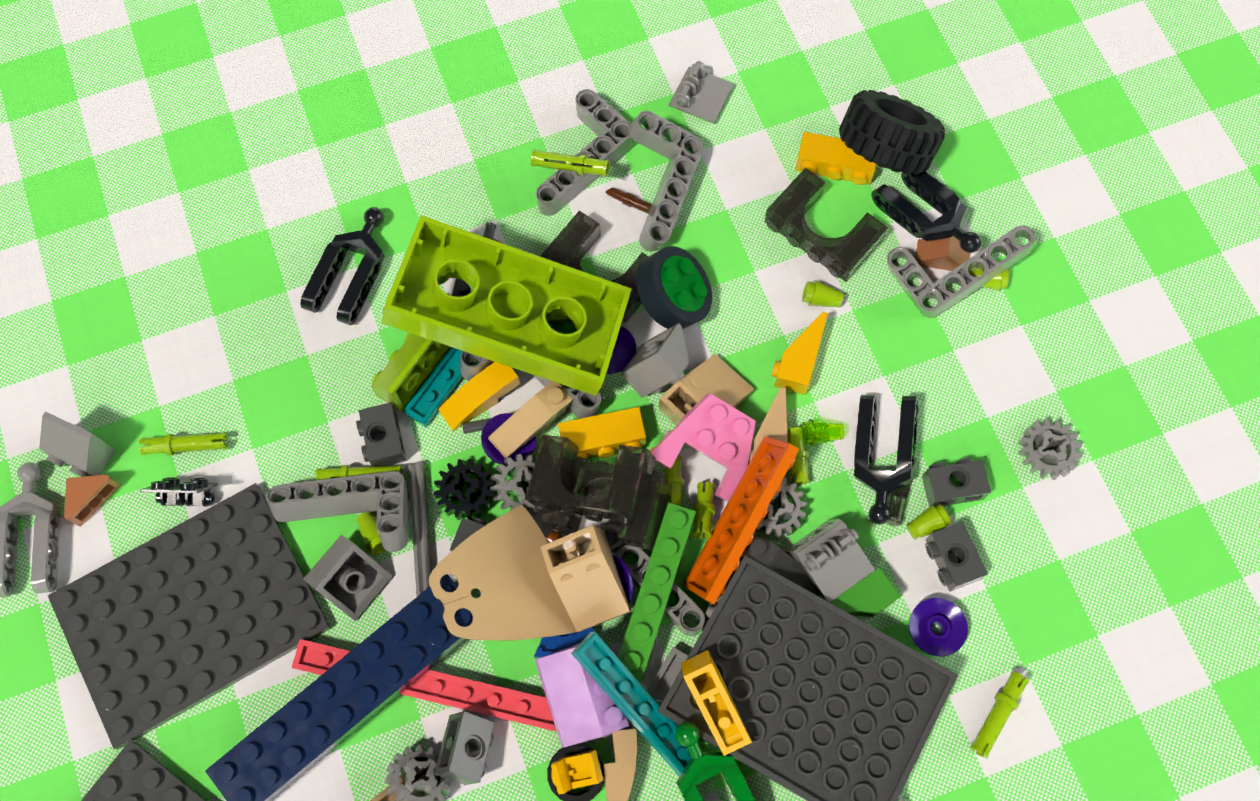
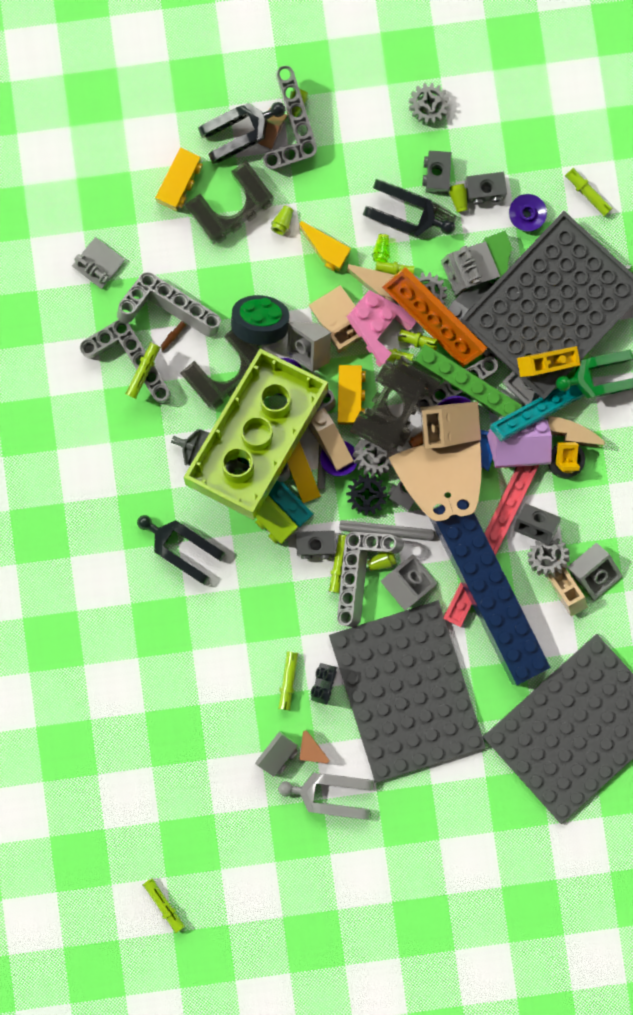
camera: 80 degrees left, 15 degrees up
black tyre [839,90,945,175] -> none

